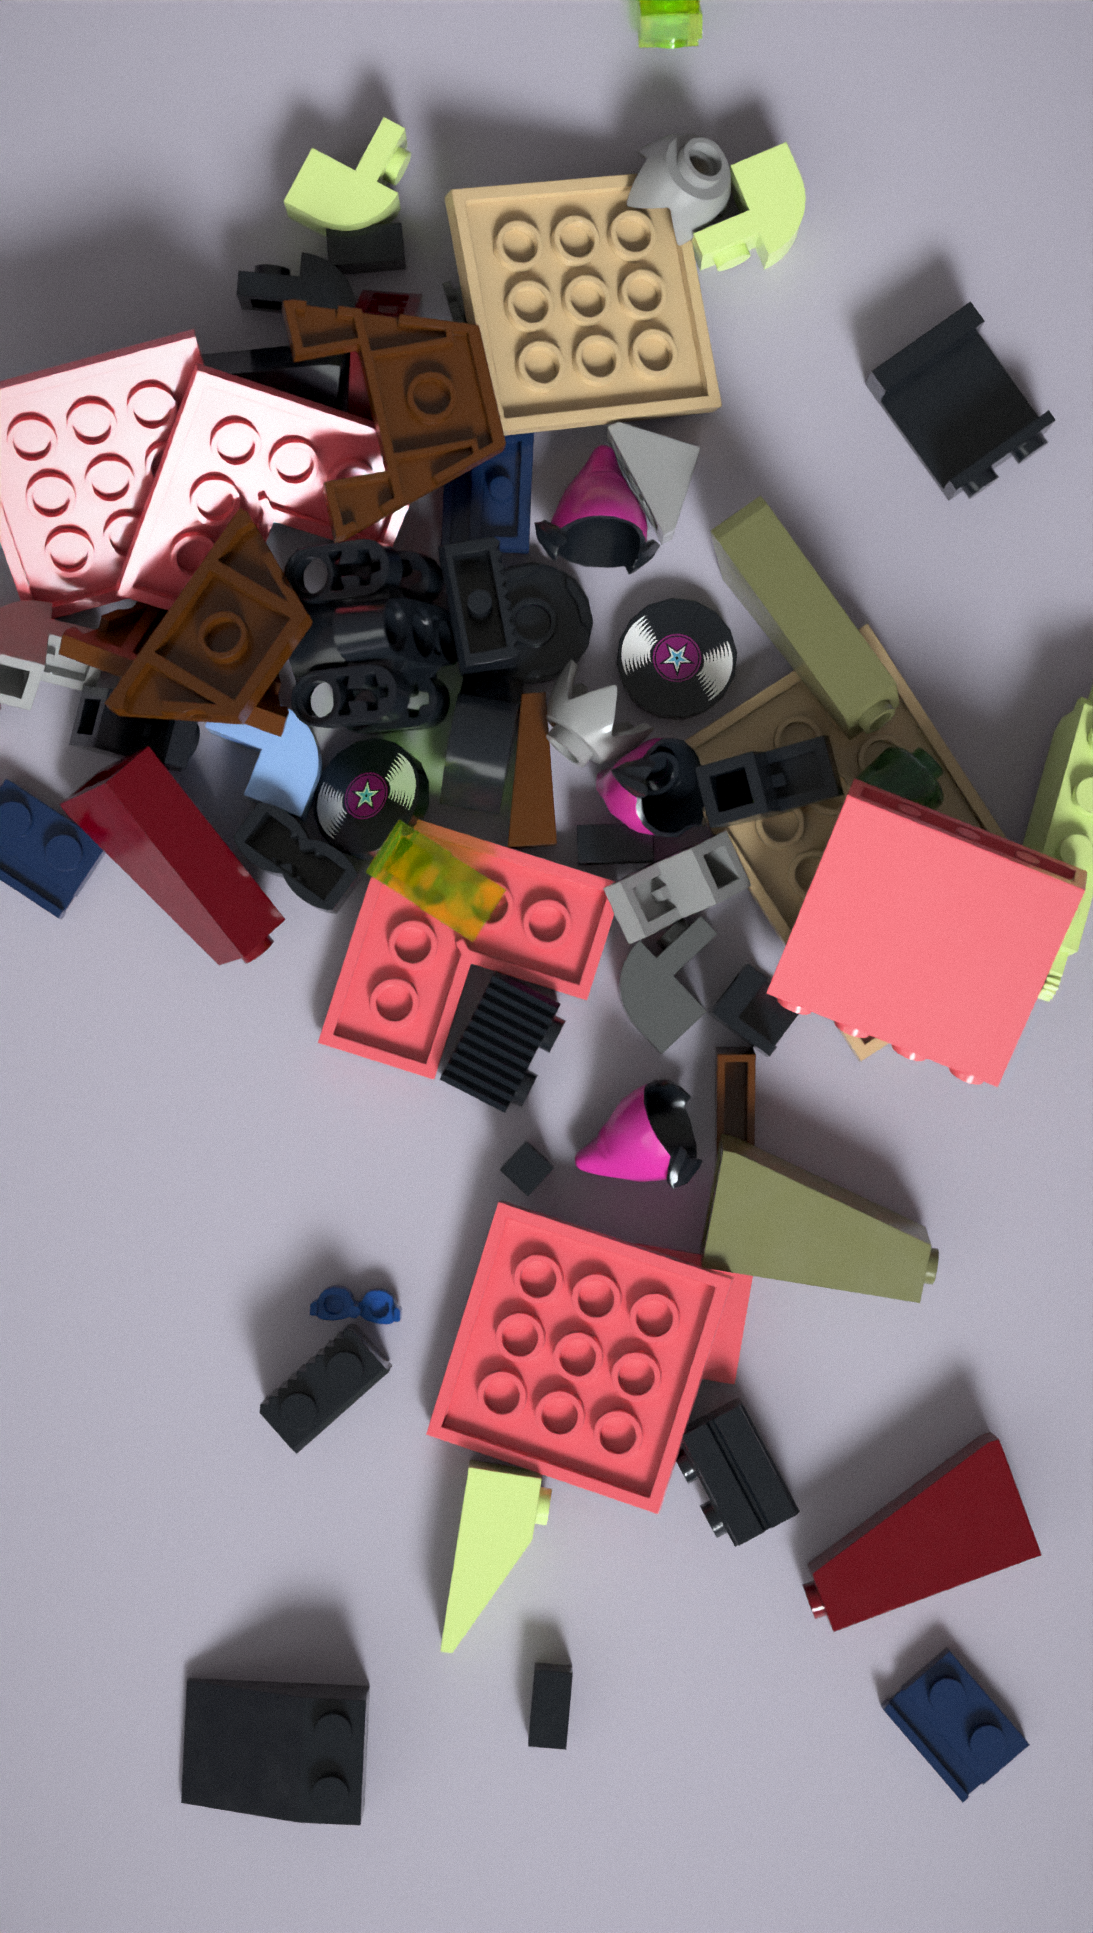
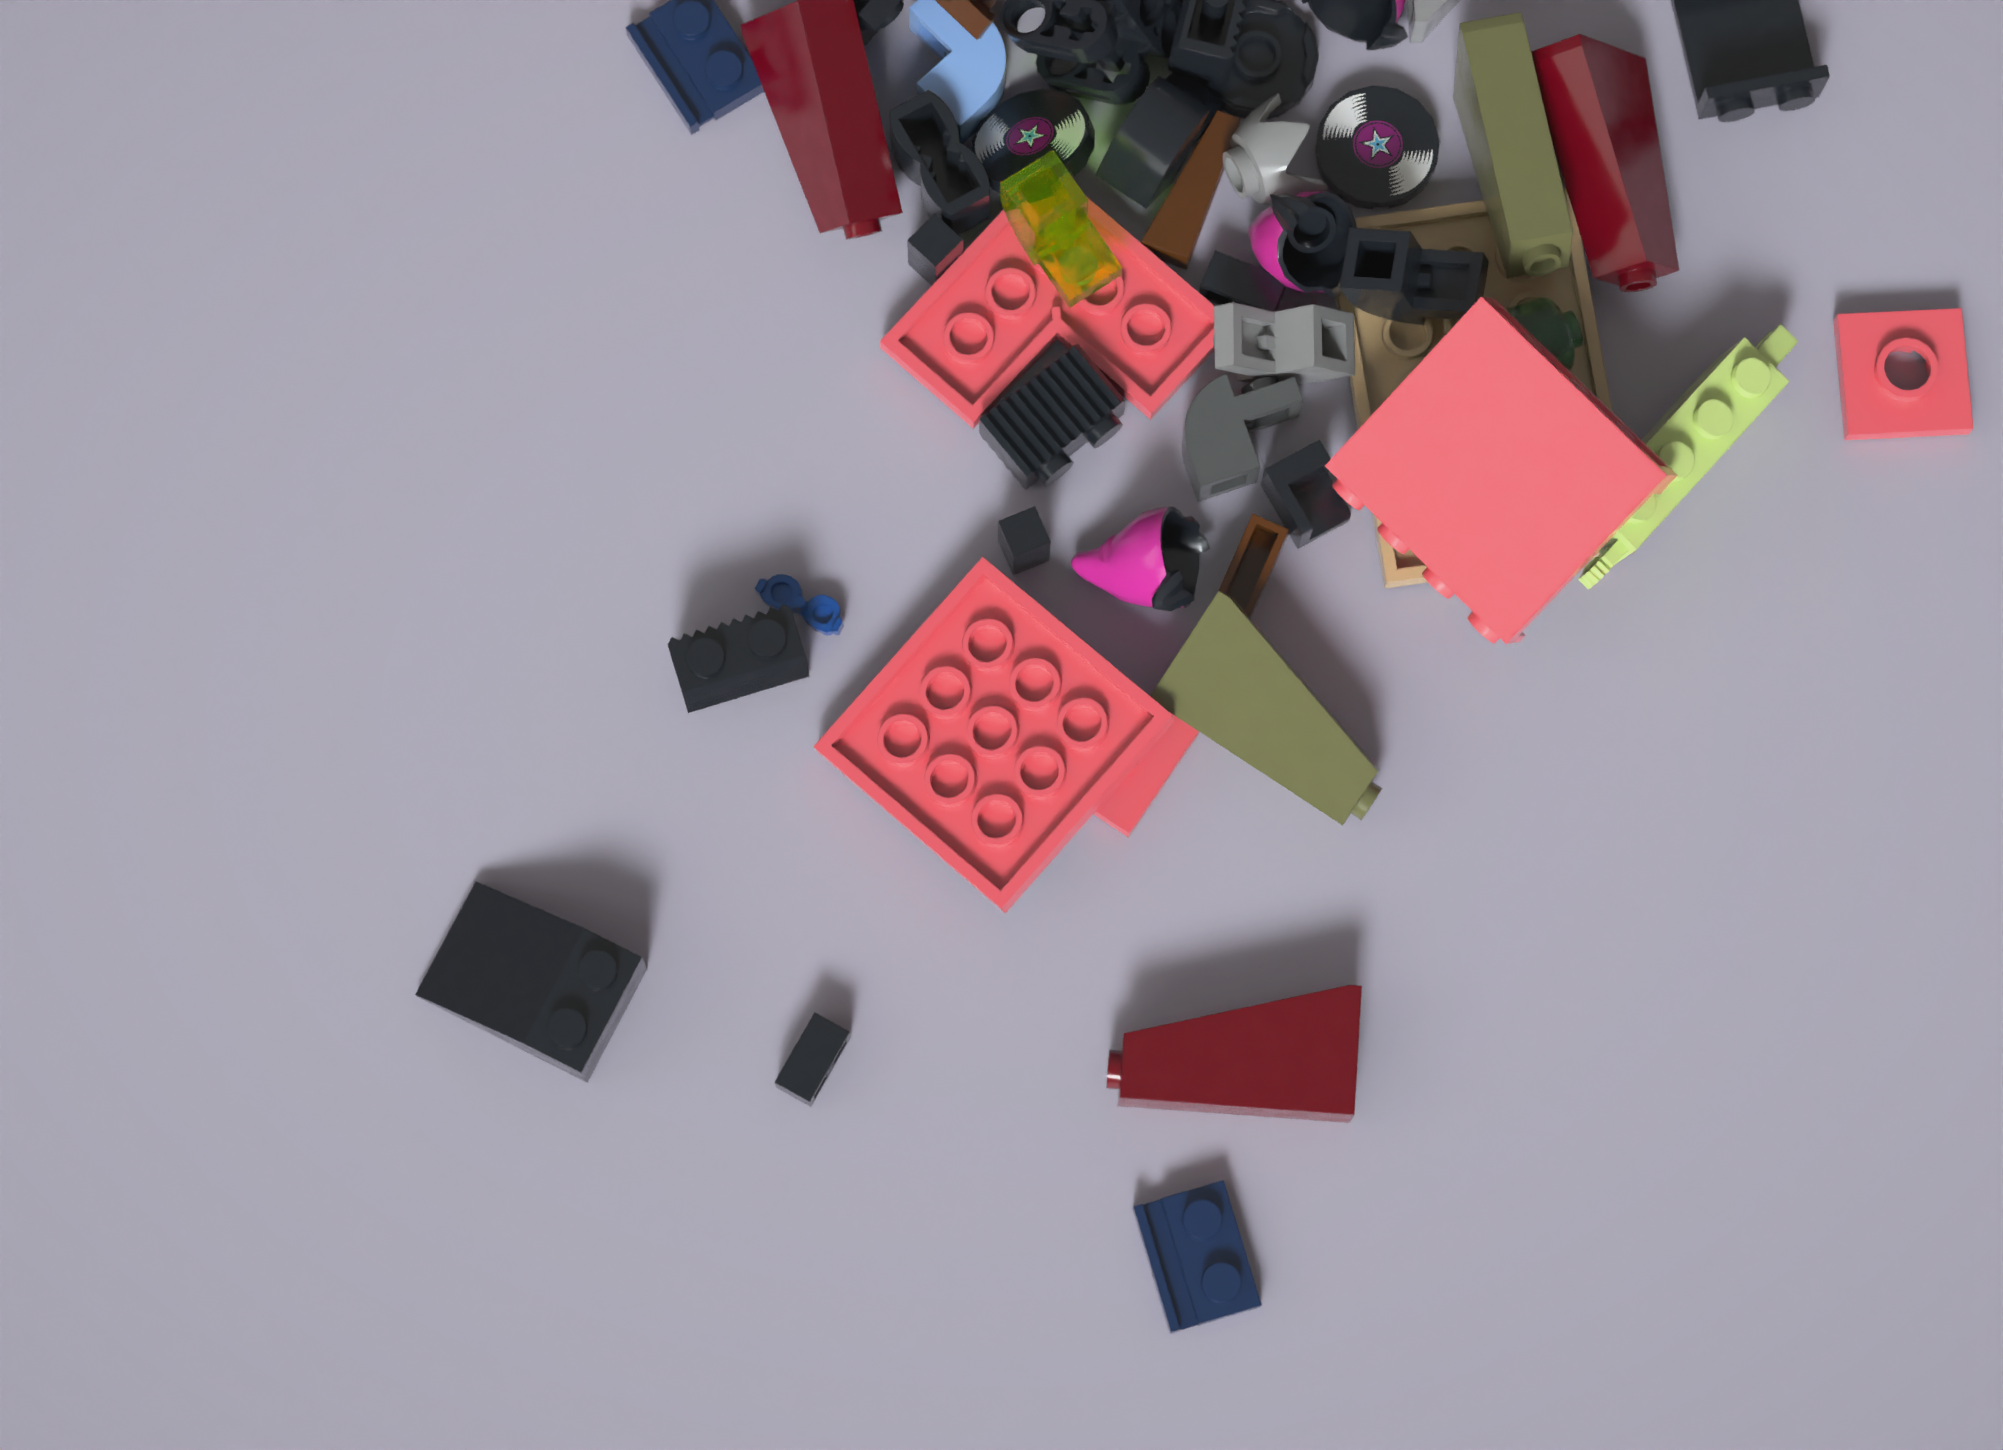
camera: 25 degrees right, 10 degrees down
yellowish green slope [440,1460,552,1653] -> none
black brick [676,1398,800,1546] -> none
none -> black piece [907,213,963,286]
none -> dark red slope [1531,34,1679,292]

